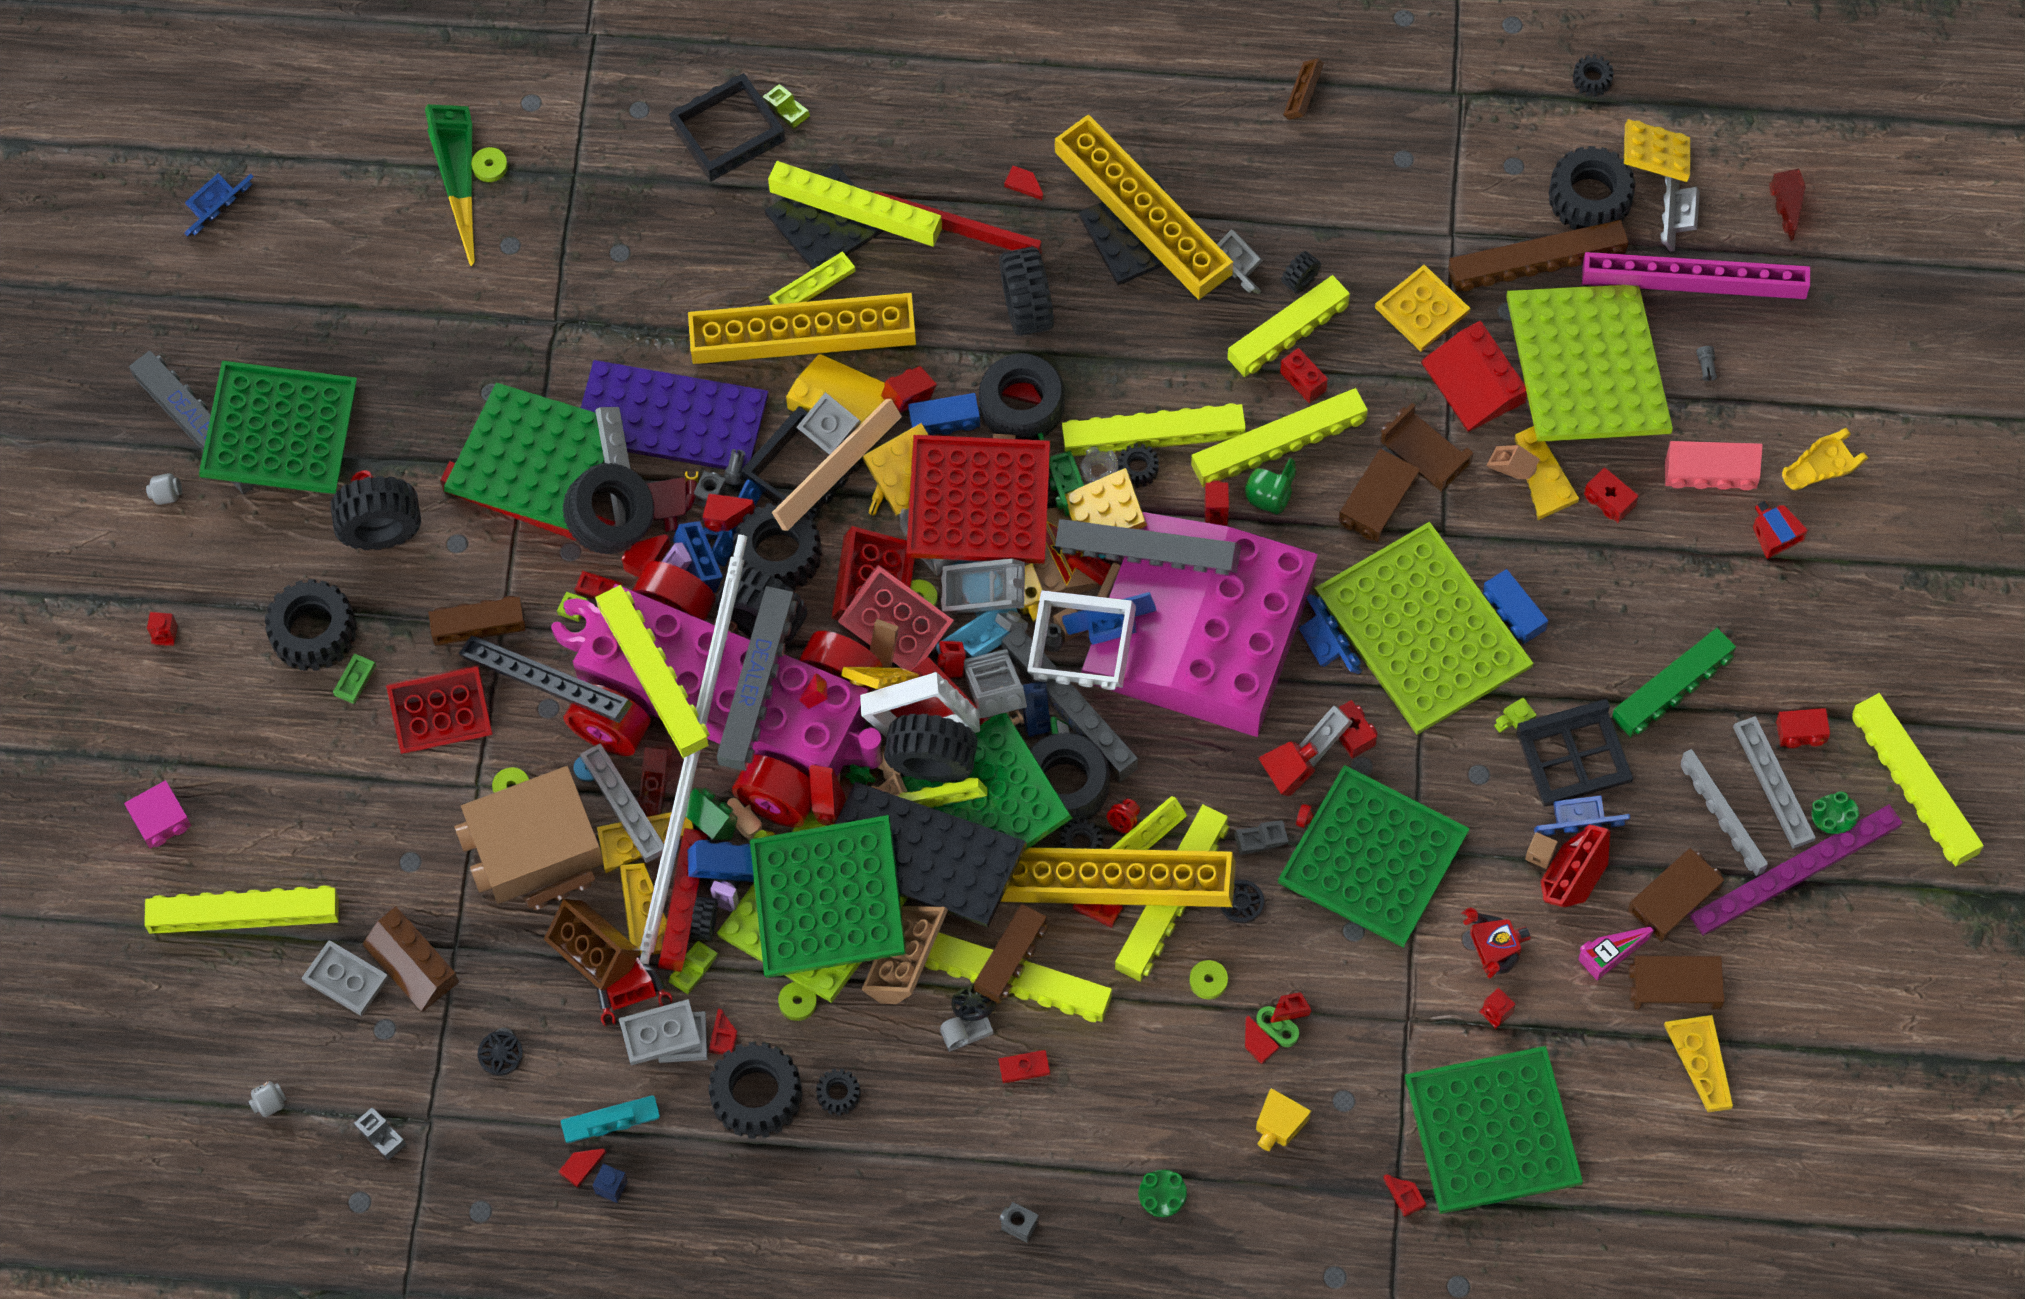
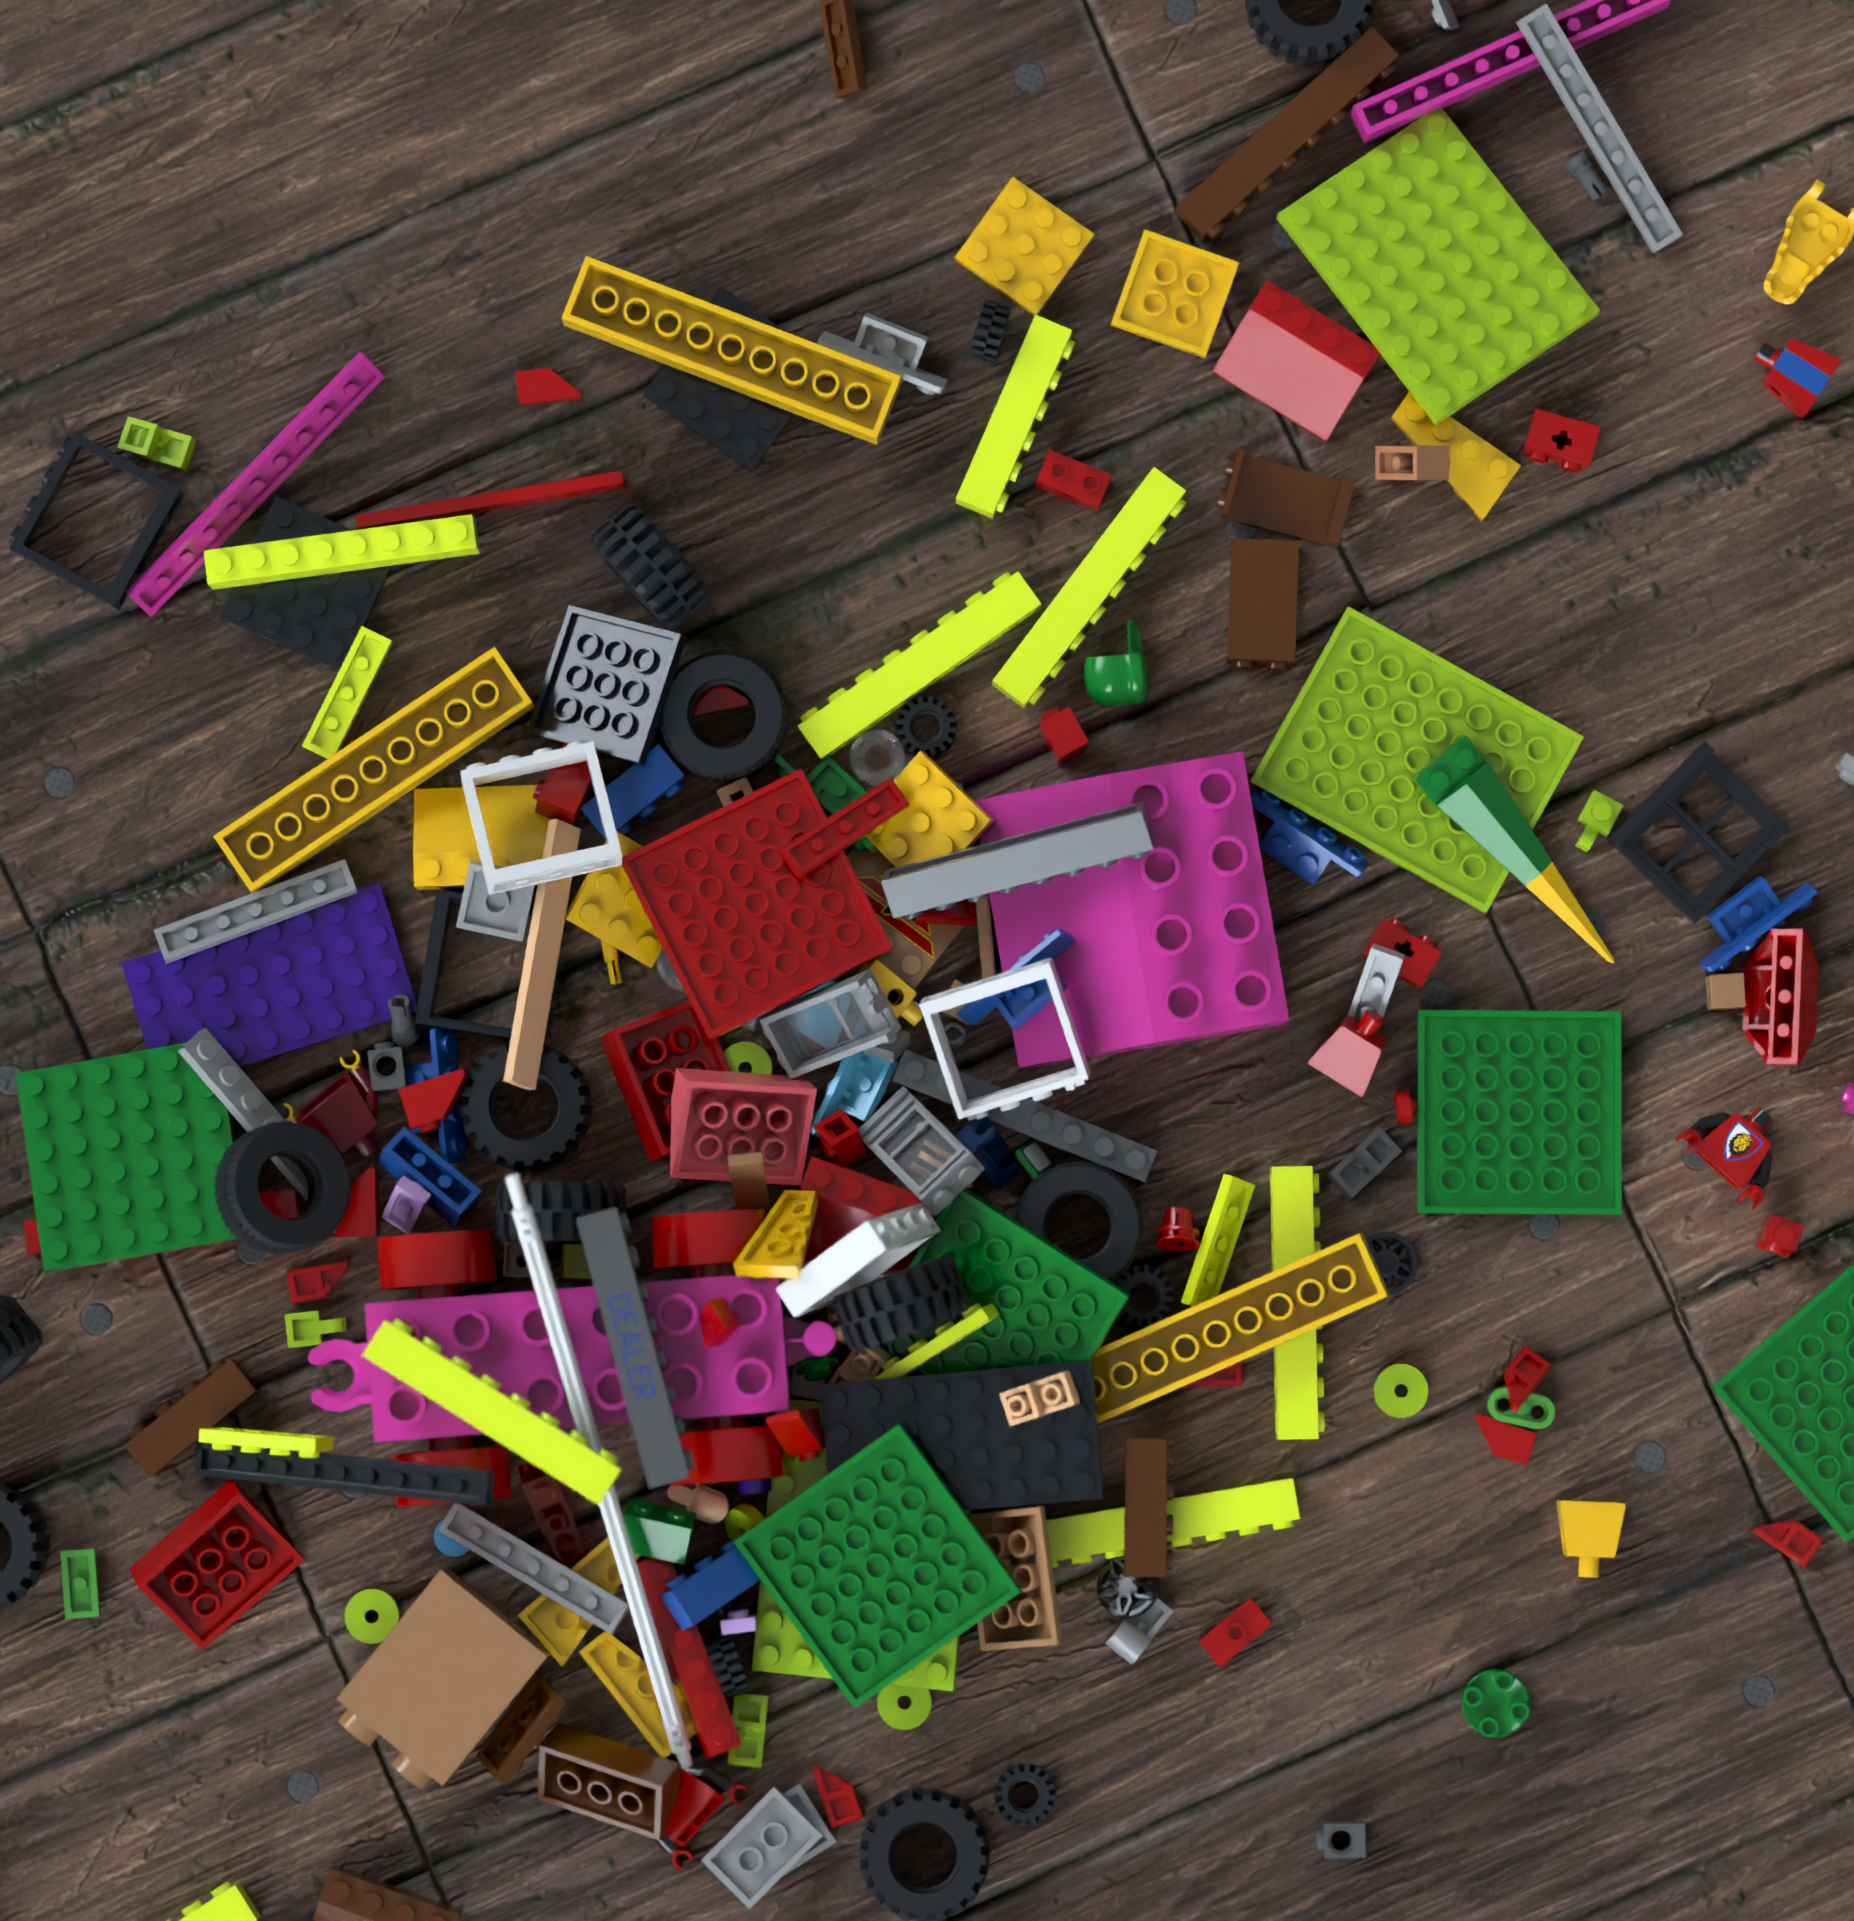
camera: 30 degrees left, 20 degrees up
blue brick [1483,569,1548,644] -> none
green brick [1612,628,1736,738] -> none
coral slope [1665,441,1762,490] -> none
none -> dark pink plate [125,352,385,617]
none -> light grey plate [153,859,358,964]
none -> neon yellow plate [199,1427,334,1458]
none -> white window [460,740,622,895]
none -> plate [527,605,687,766]
none -> dark purple tile [737,1478,772,1495]
none -> red tile [779,777,910,879]
none -> yellow plate [954,177,1094,316]
none -> light nougat slope [999,1370,1080,1426]
none -> green plate [1412,735,1614,963]
none -> light grey plate [1516,4,1683,253]

